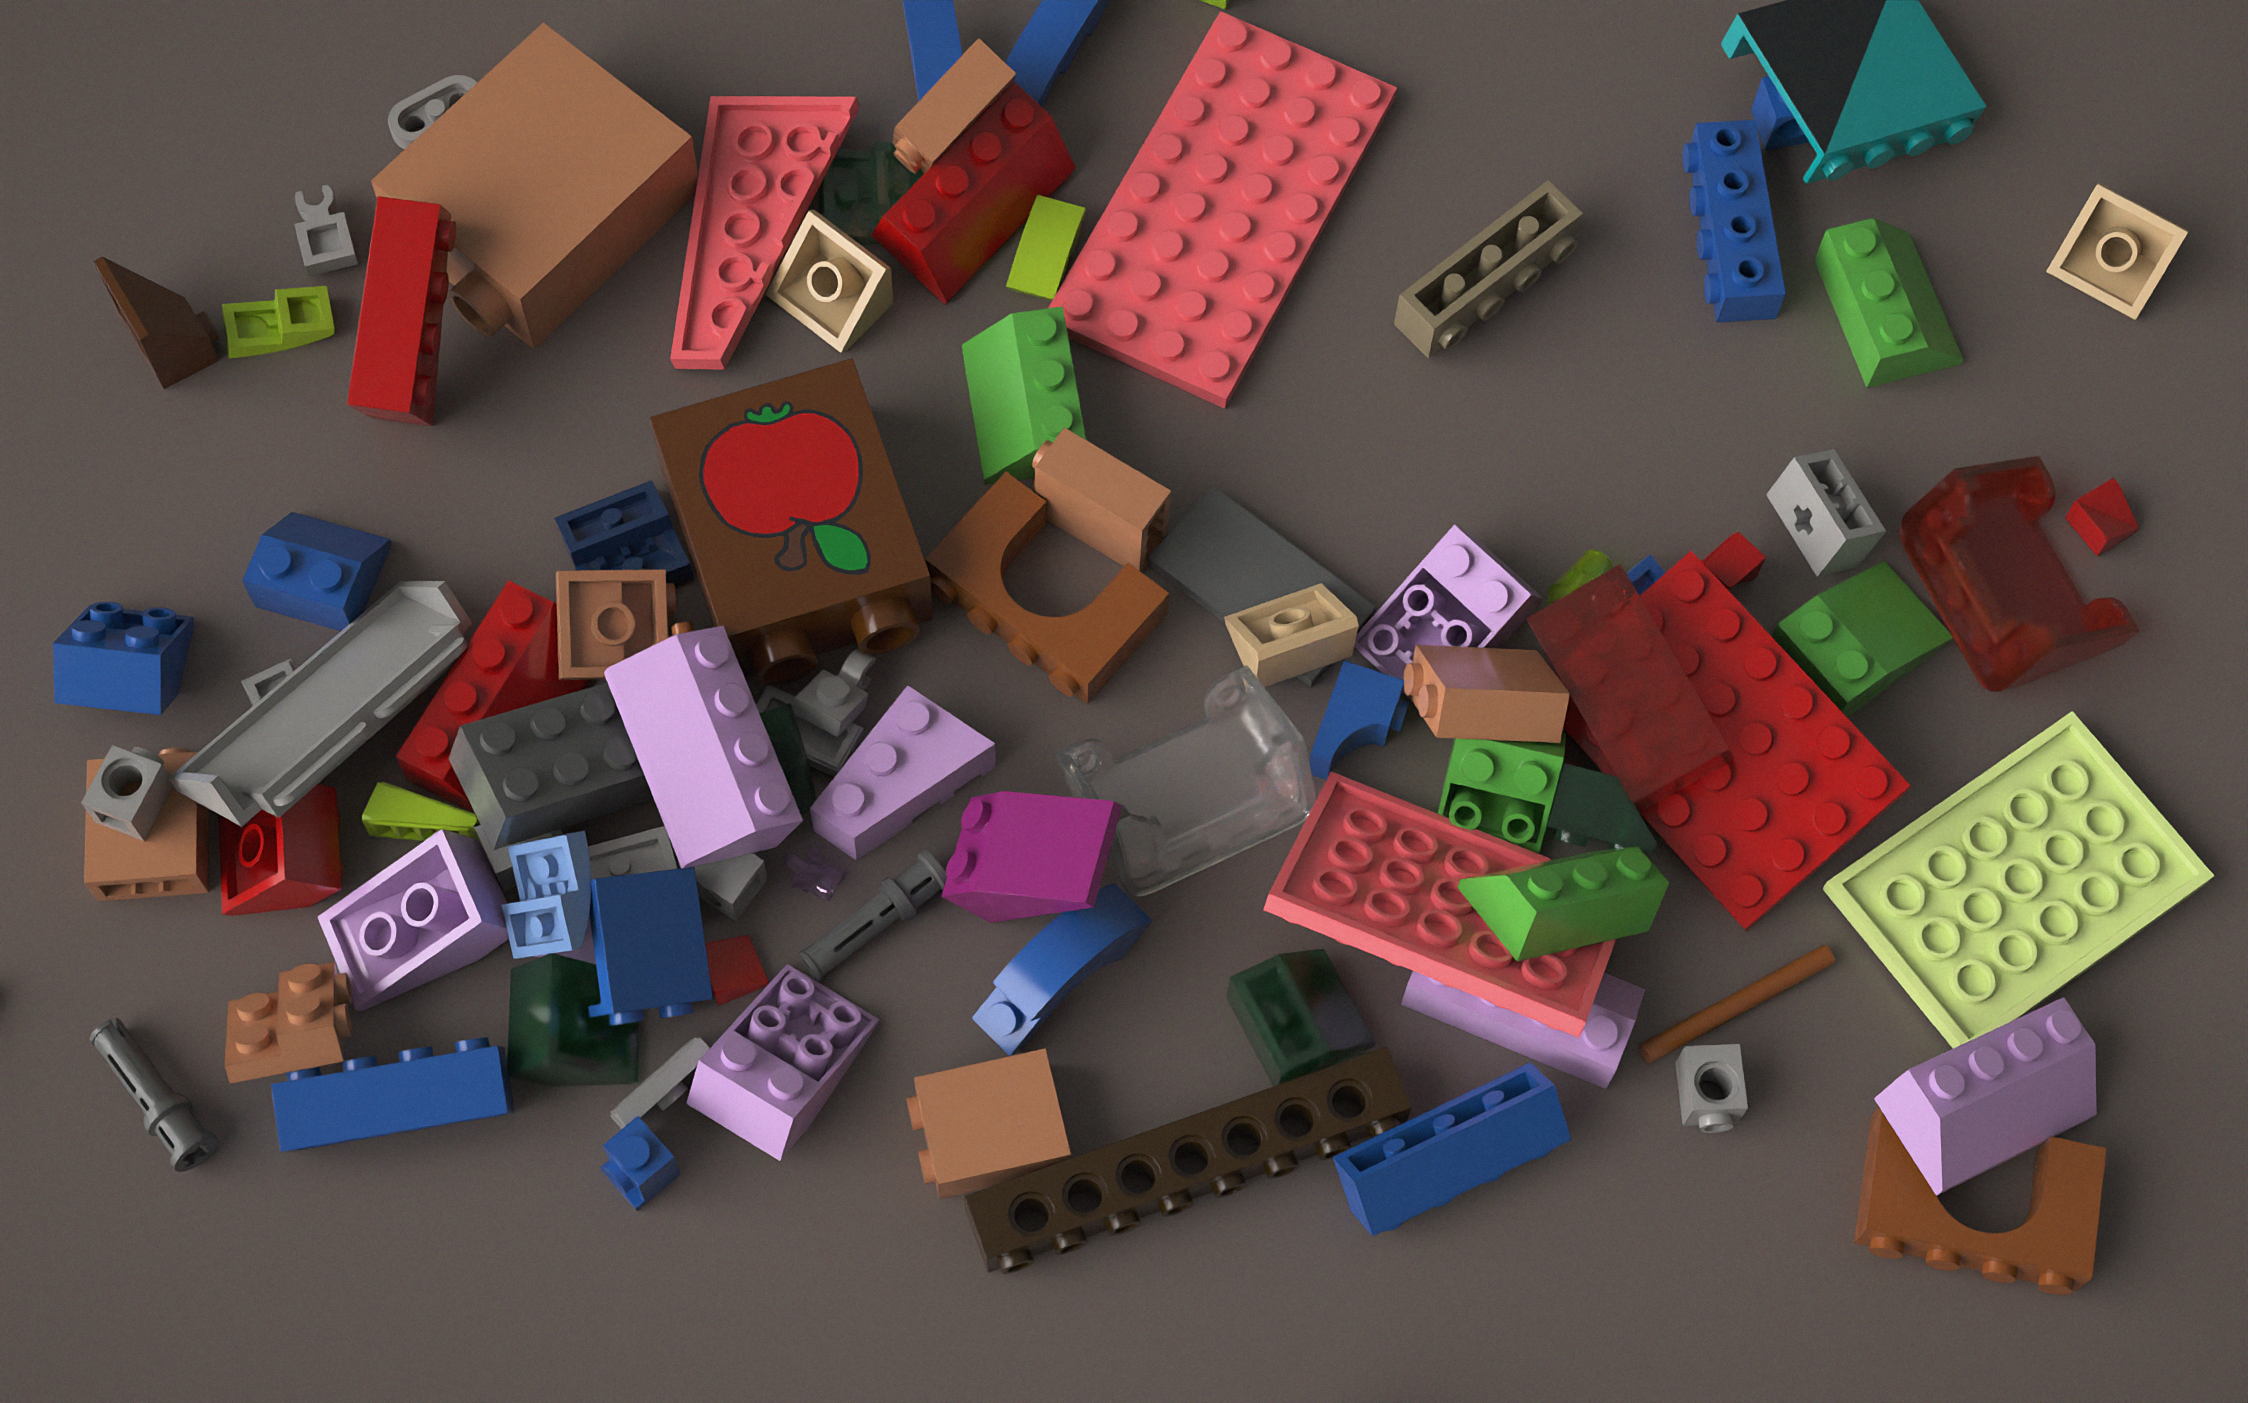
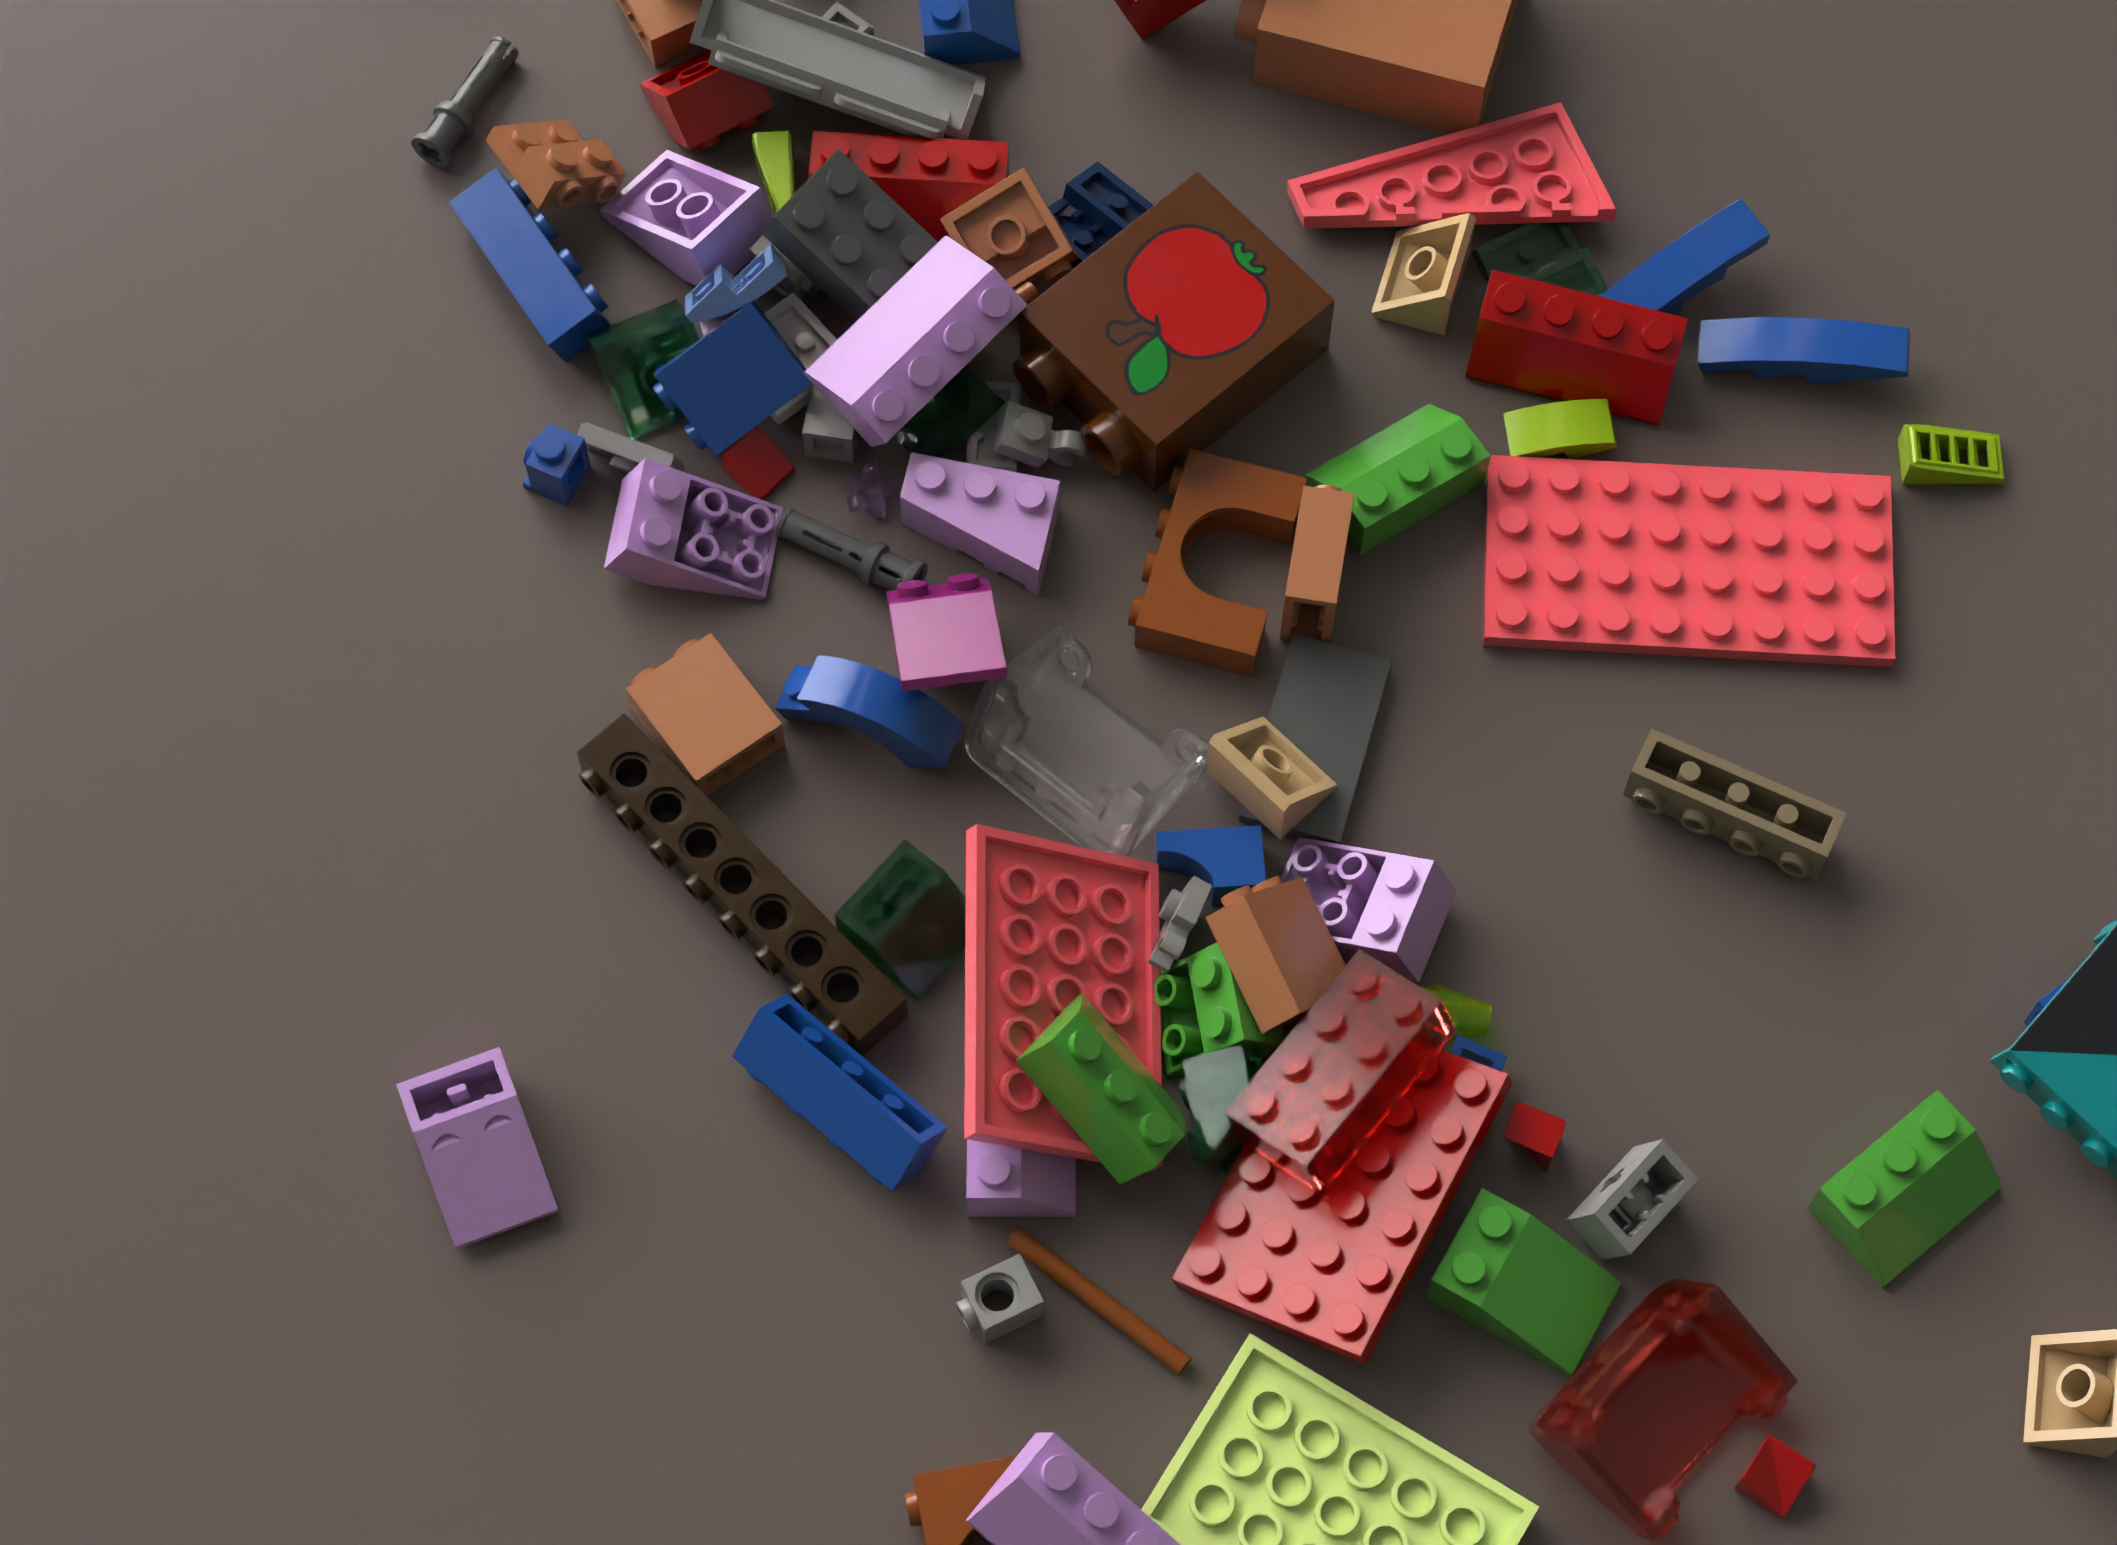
camera: 70 degrees right, 0 degrees up
nougat brick [892,38,1016,174] -> none
blue brick [1682,120,1786,323] -> none
none -> light grey plate [1148,876,1212,973]

